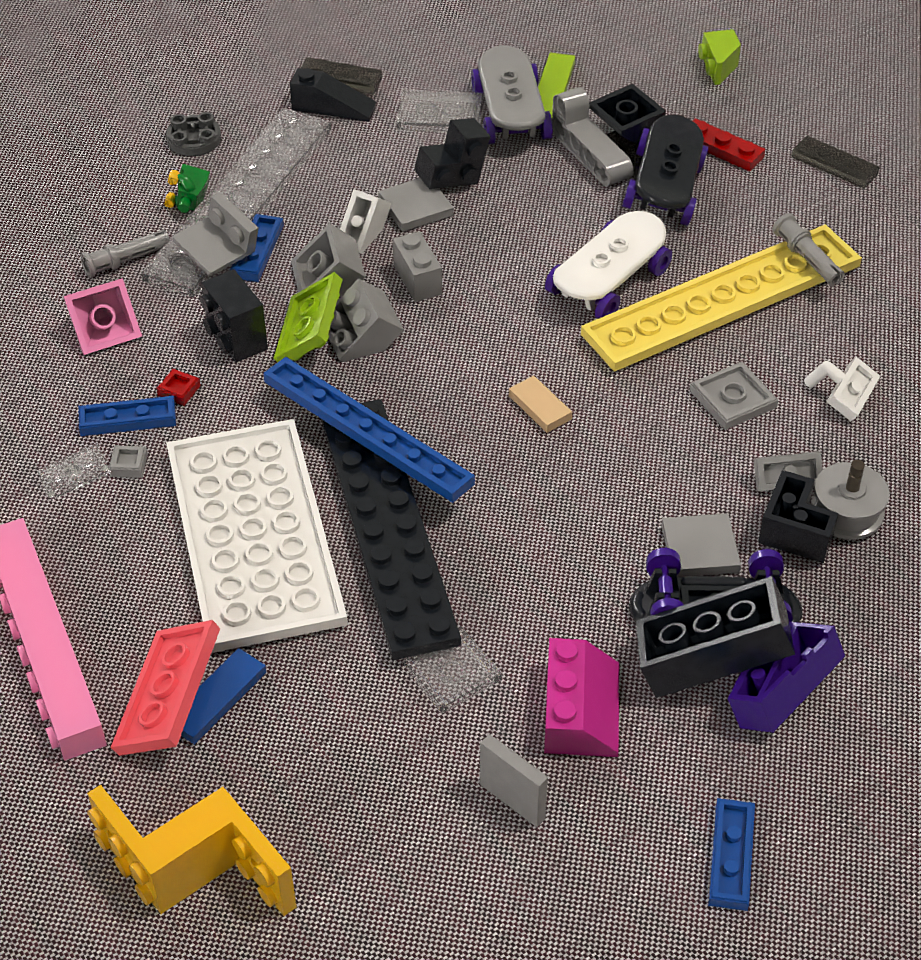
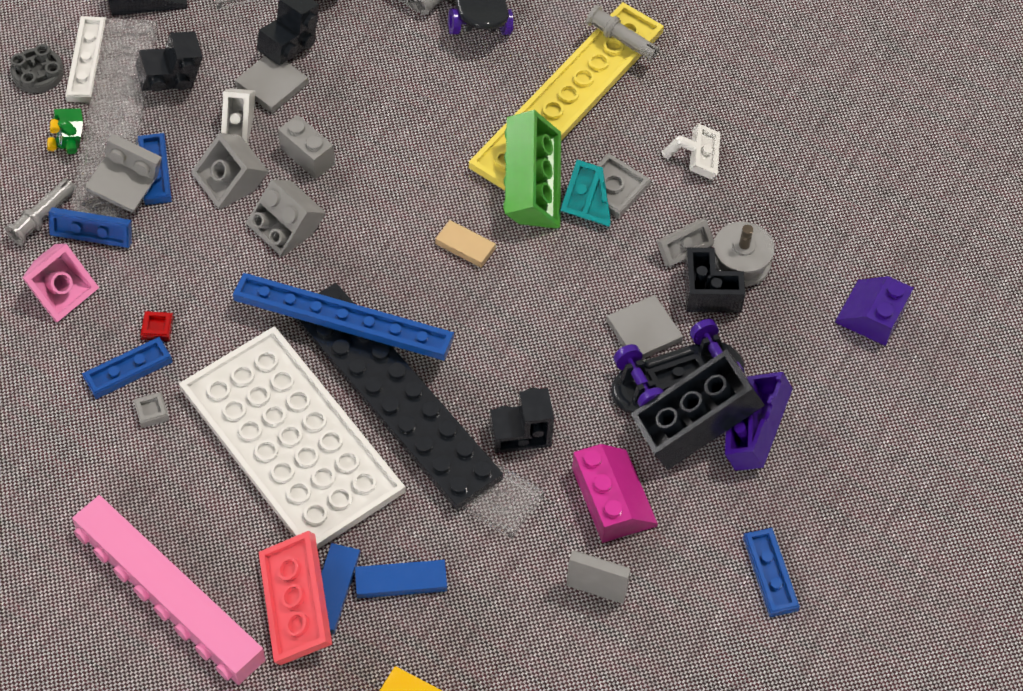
camera: 25 degrees left, 10 degrees up
clear plate [37,443,111,501] -> none
black brick [200,269,268,363] -> none
lime plate [274,272,343,363] -> none
white piece [545,211,672,319] -> none
none -> blue tile [49,207,132,248]
none -> white tile [65,16,108,103]
none -> black brick [135,31,203,91]
none -> blue tile [355,560,447,599]
none -> black brick [490,388,554,454]
none -> bright green slope [503,110,561,229]
none -> teal wing [560,159,611,227]

